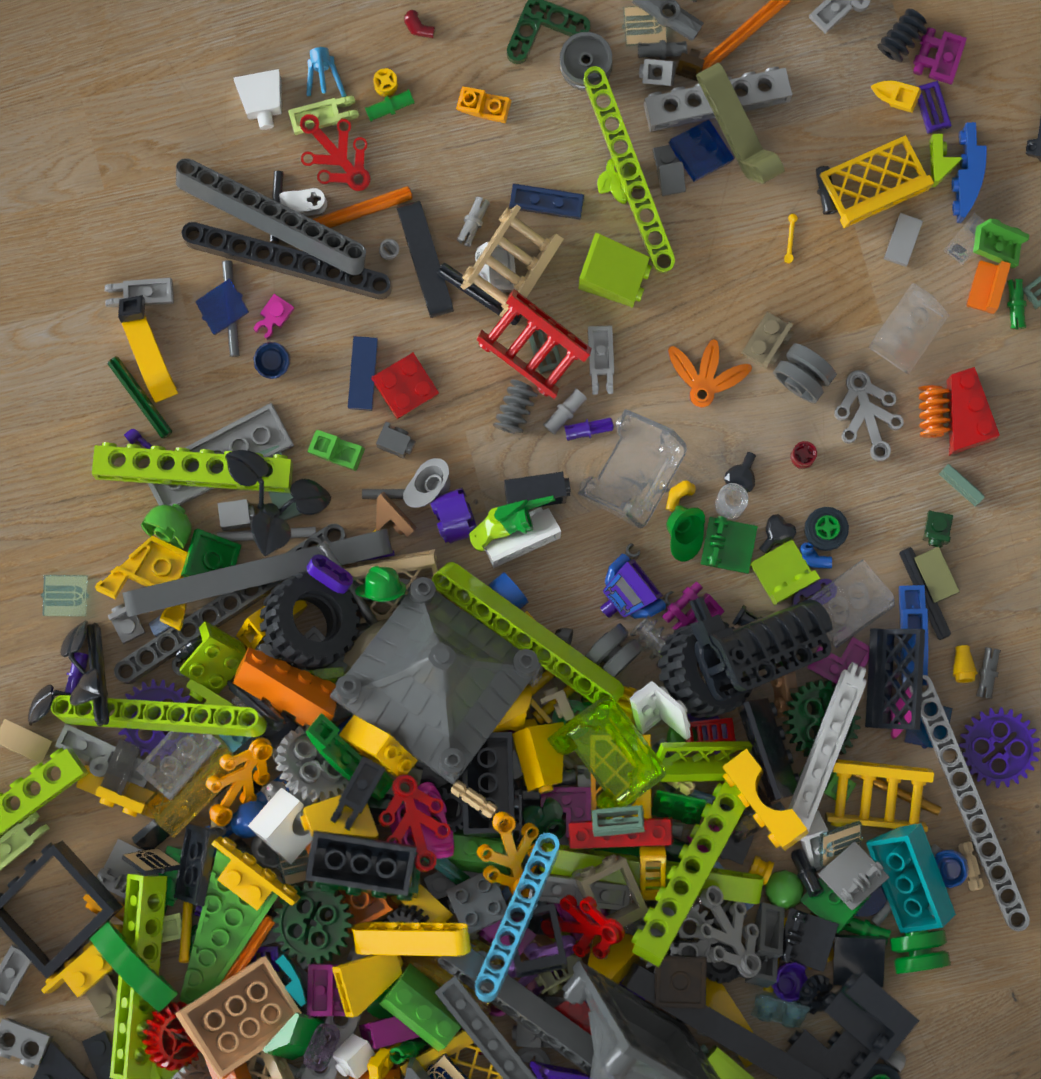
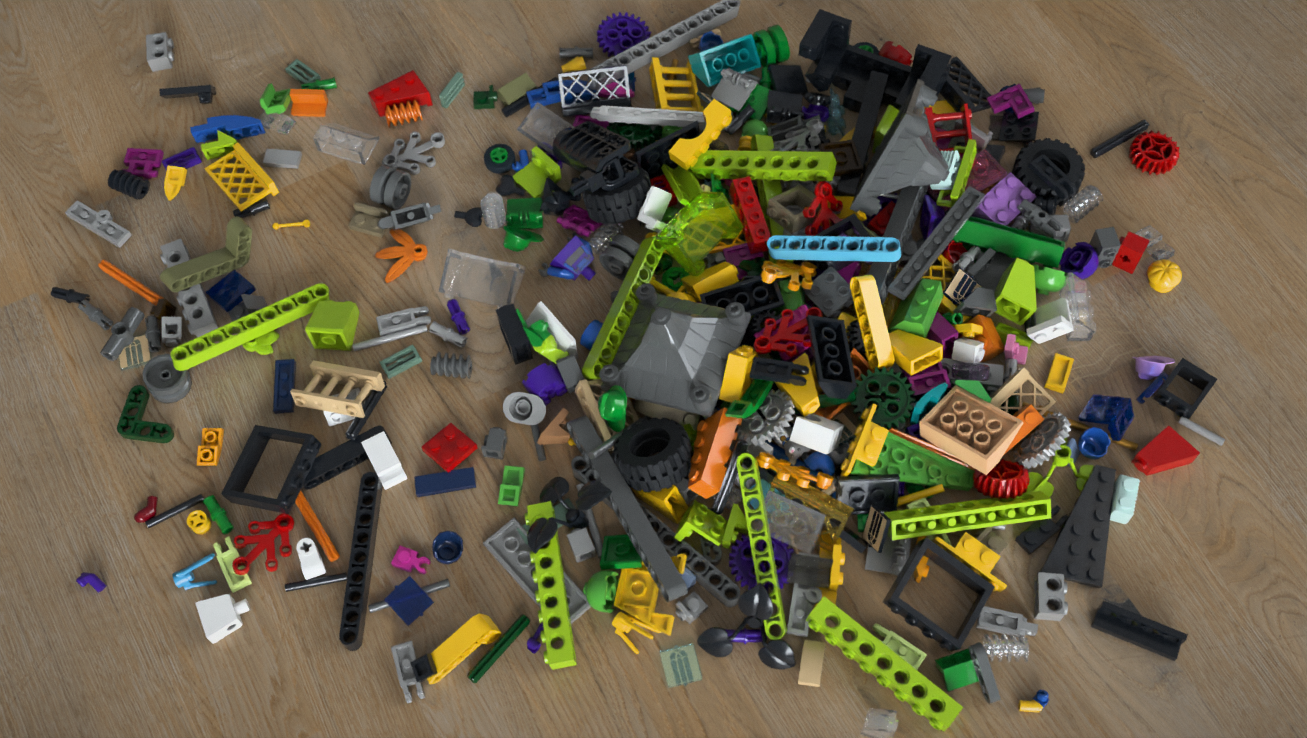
camera: 100 degrees left, 20 degrees down
black axle [87,623,109,726] -> none
green slope [90,921,179,1012] -> none
dark grey beam [176,159,366,275] -> none
black rock [176,638,202,660] -> none
dark purple beam [306,554,353,594] -> none
light grey hinge [379,239,399,260] -> none
tan axle [451,780,497,818] -> none
light grey pin [457,197,490,247] -> none
red fence [476,289,592,399] -> none
dark tan bracket [540,687,575,721] -> none
sand green tile [592,805,645,837] -> none
yellow slope [640,846,666,900] -> none
yellow arm [665,480,696,512] -> none
dark red wheel [790,441,817,469] -> none
none -> black bar [145,494,204,528]
none -> black window [221,425,322,514]
none -> light grey bar [352,324,428,351]
none -> white piece [361,431,407,490]
none -> dark grey hinge [377,203,442,230]
none -> black hair [539,176,573,216]
none -> dark grey slope [556,354,584,394]
none -> yellow plant [612,612,661,654]

